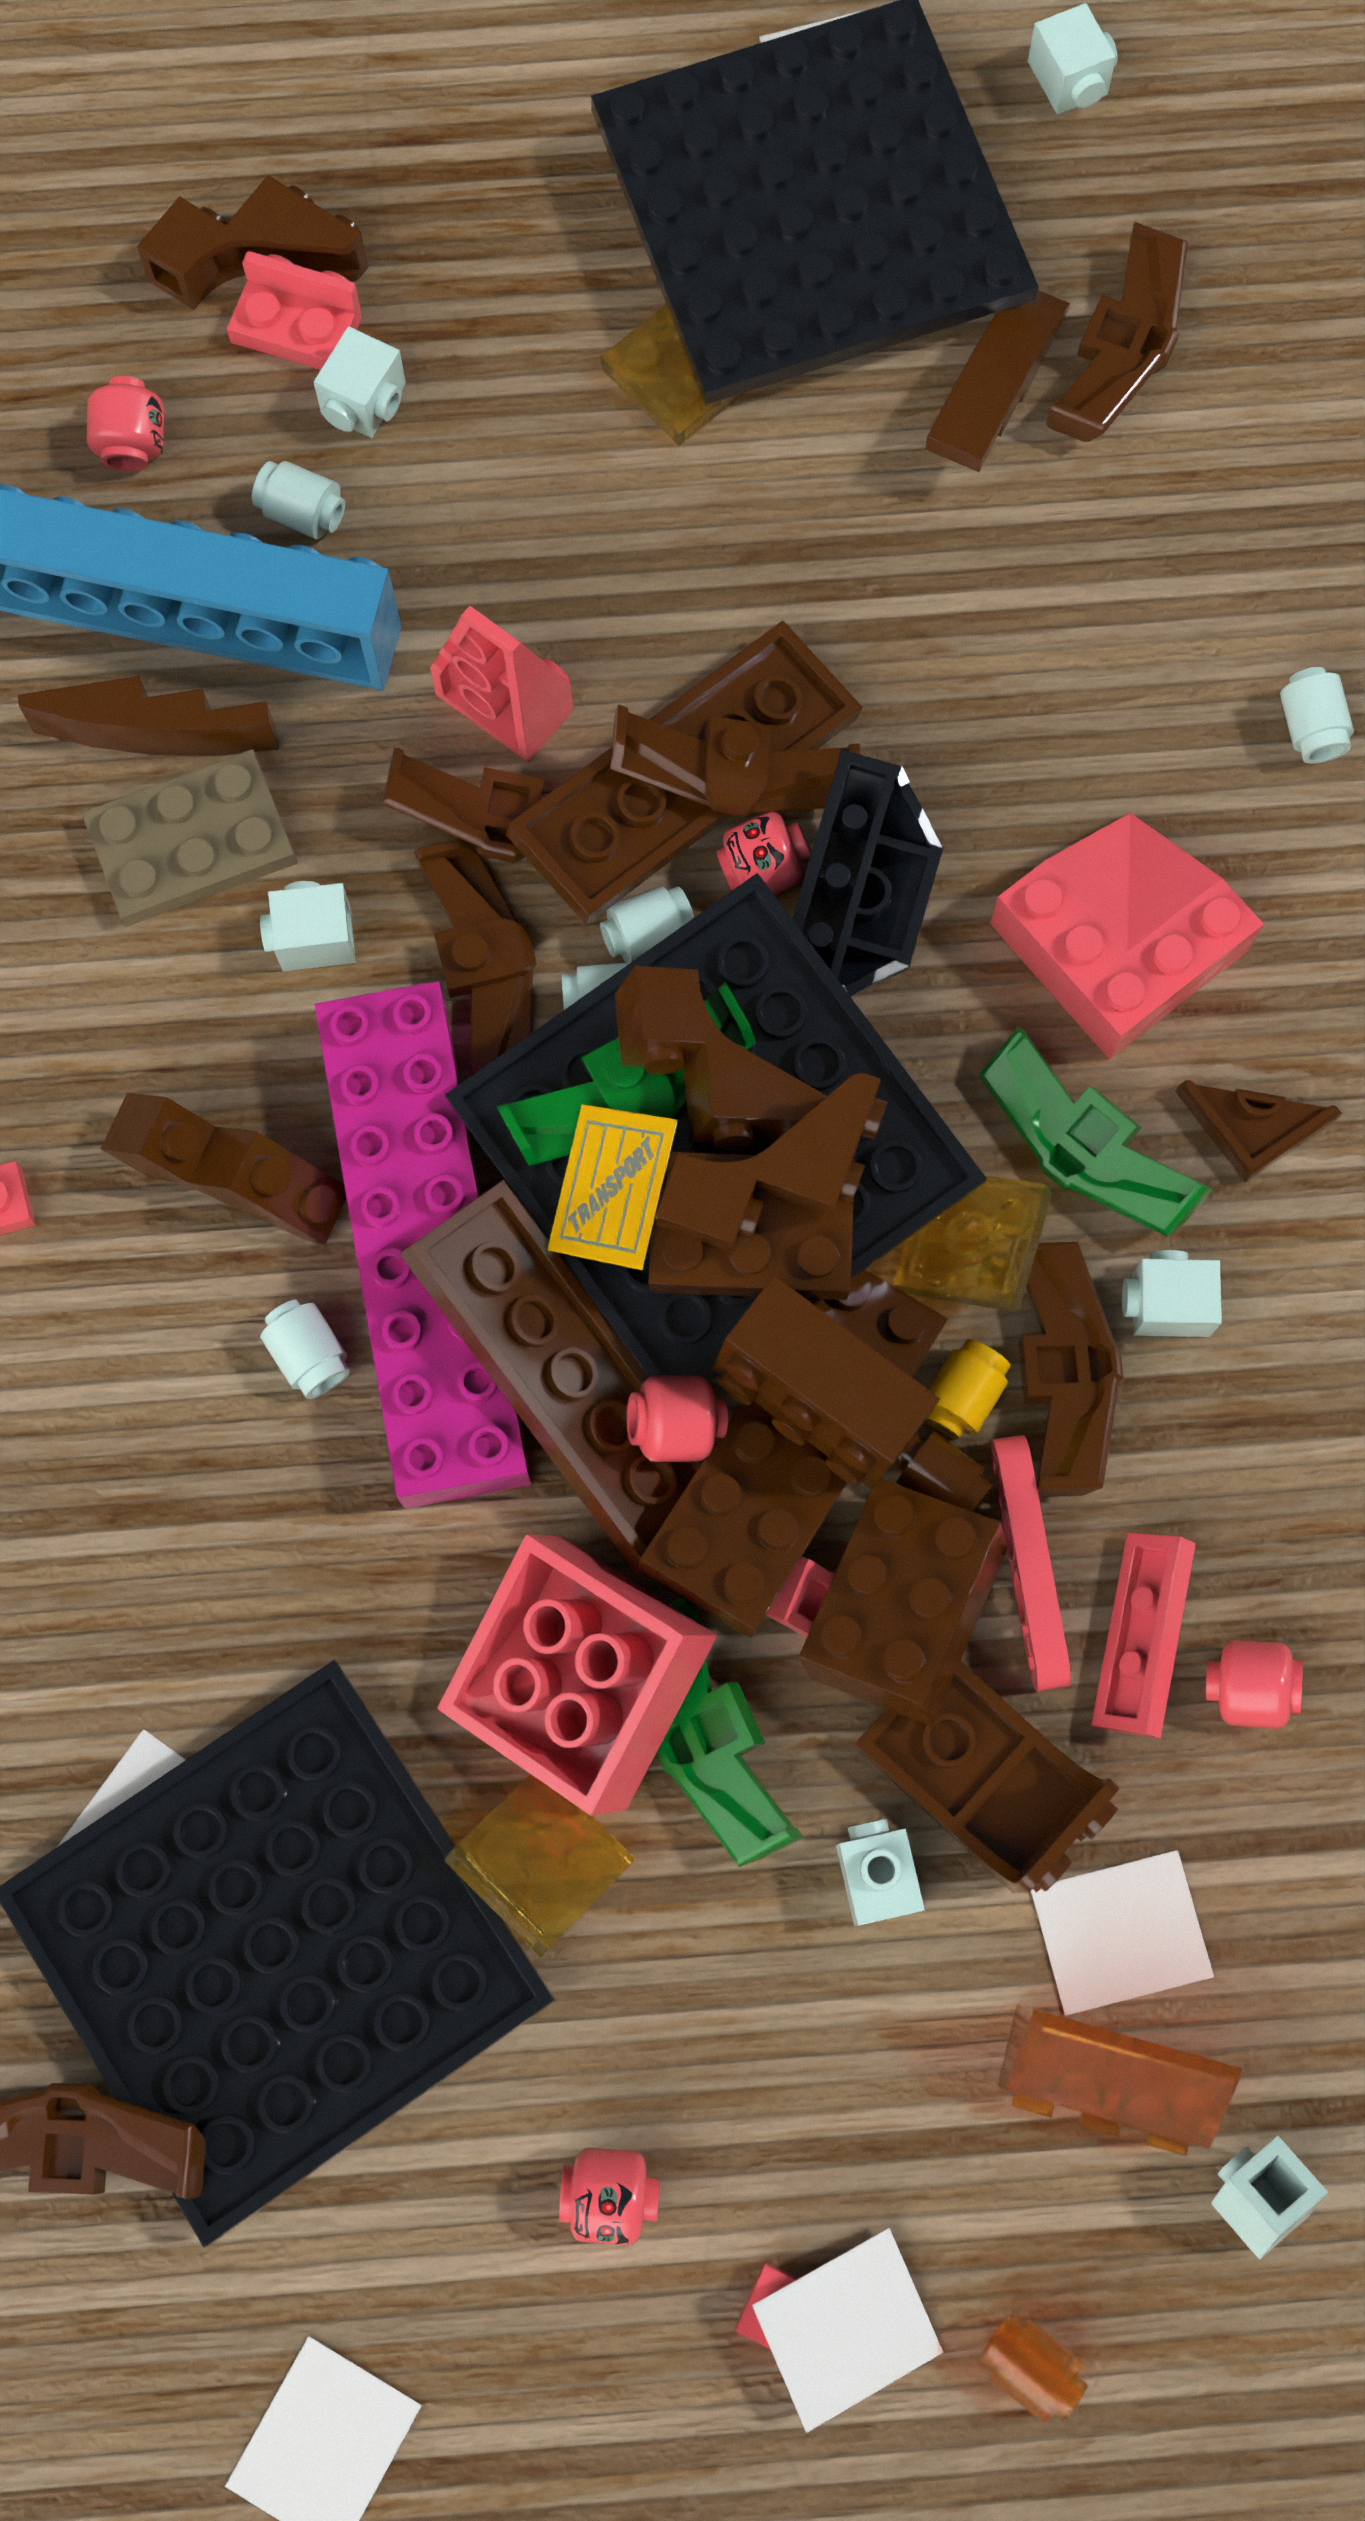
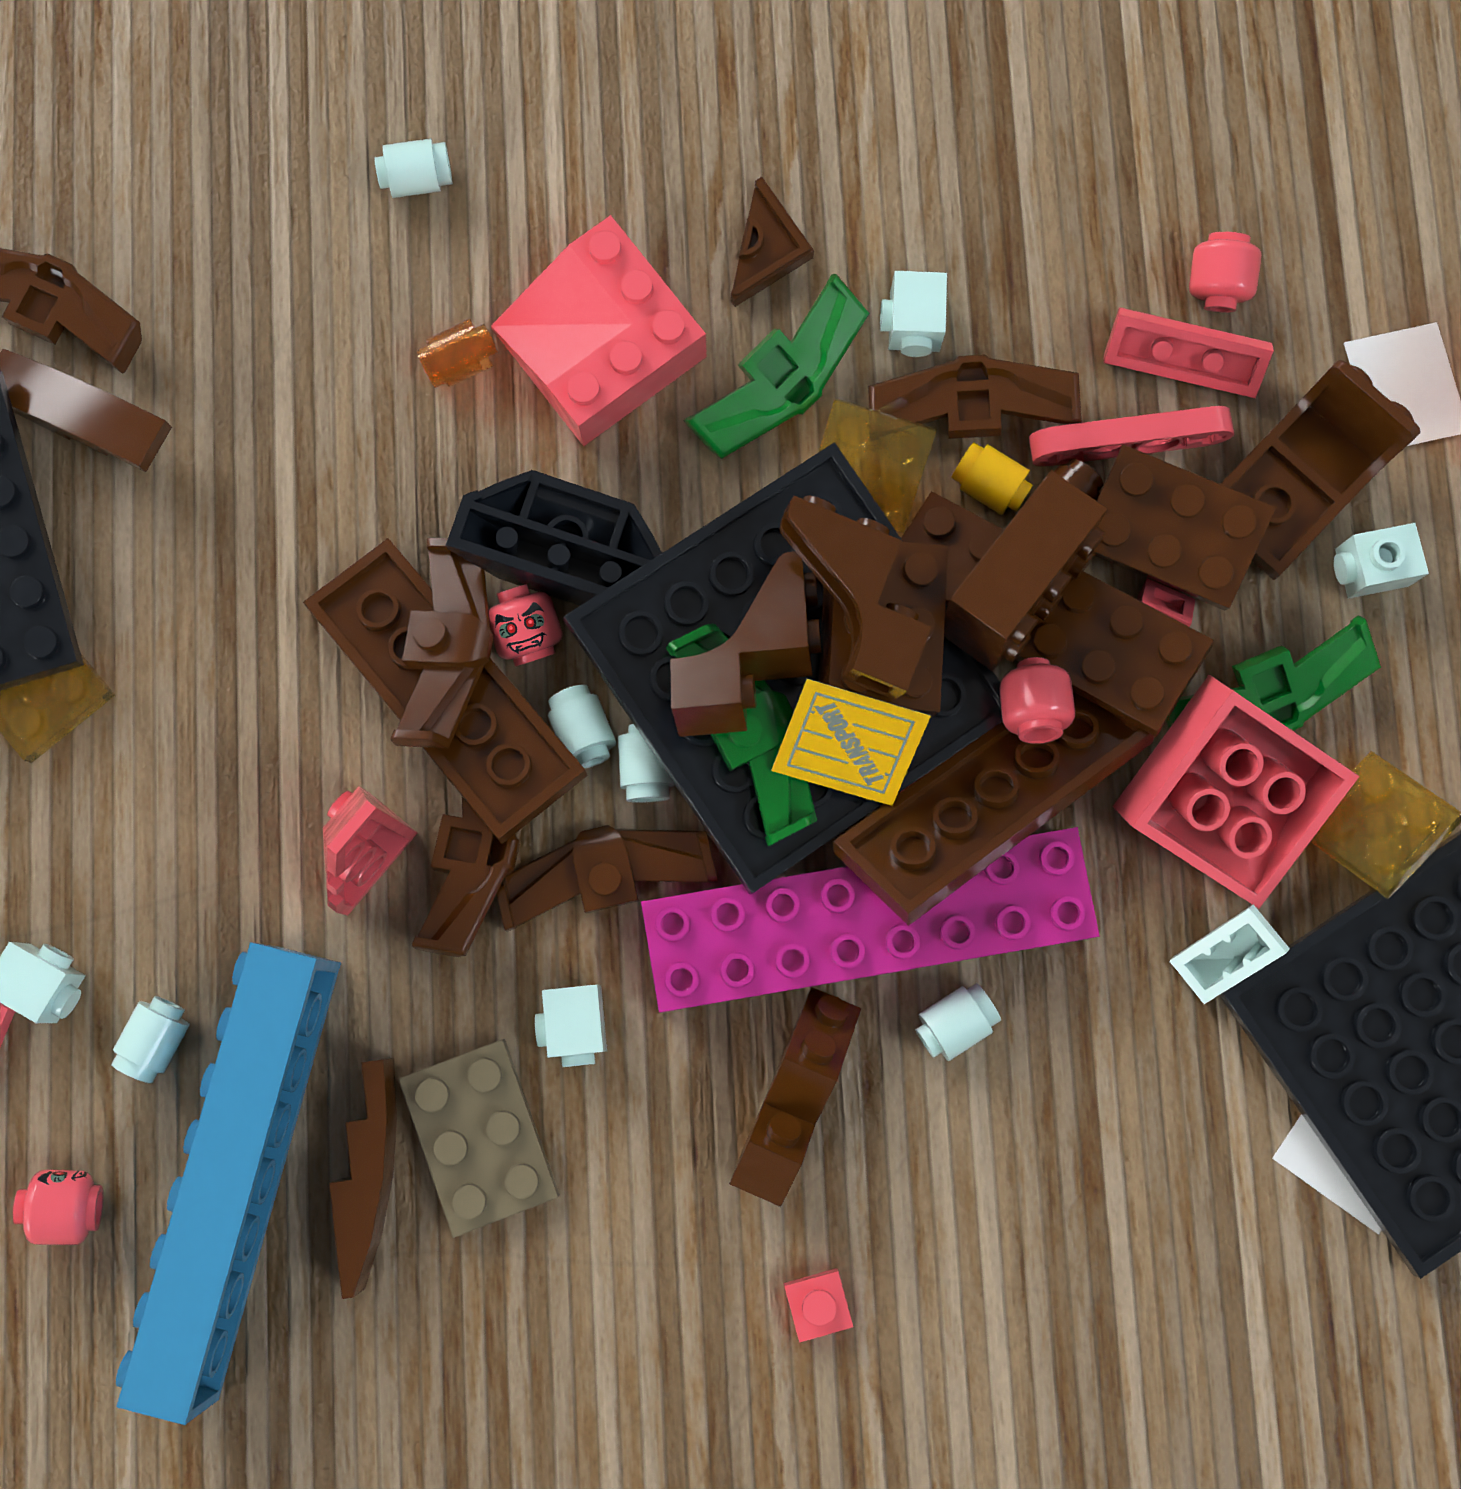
camera: 90 degrees left, 5 degrees up
none -> clear orange brick [416,318,498,388]
none -> light aqua slope [1170,904,1290,1004]

